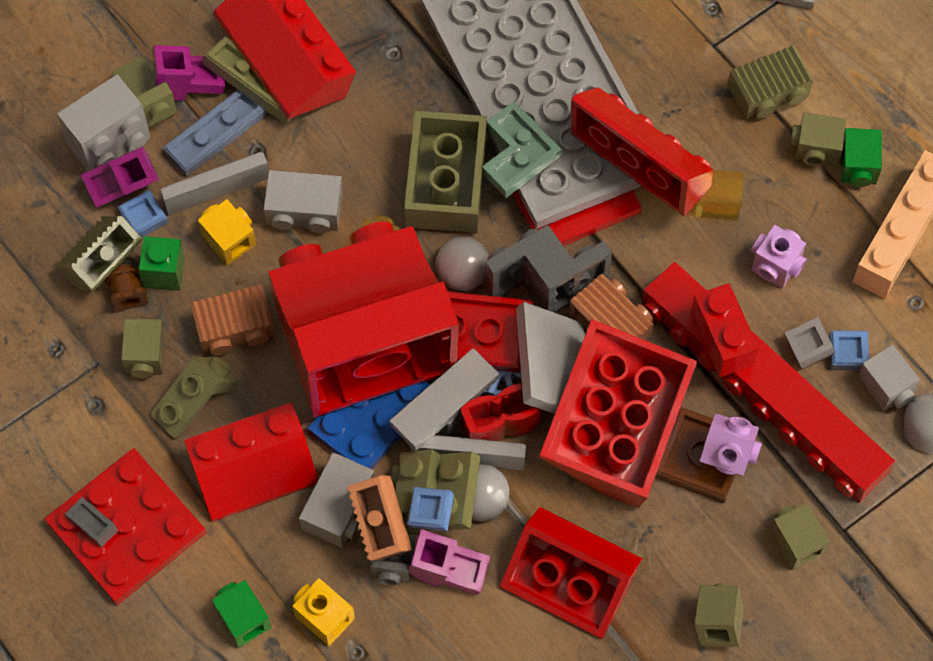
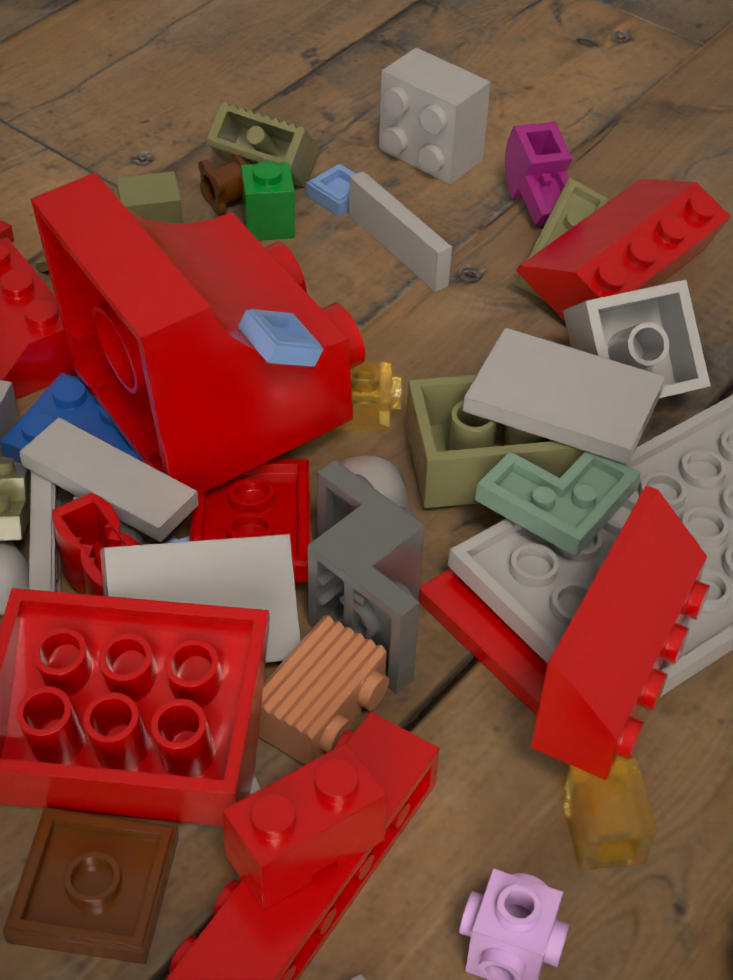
camera: 75 degrees right, 20 degrees down
magenta brick [81,146,159,208] -> none
olive bracket [112,57,177,128] -> none
sand blue tile [163,90,269,177] -> none
yellow brick [198,199,256,266] -> none
light grey brick [264,170,343,233] -> none
lavender brick [700,413,762,476] -> none
none -> medium blue tile [238,309,323,367]
none -> light grey tile [463,327,665,465]
none -> light grey brick [563,280,711,398]

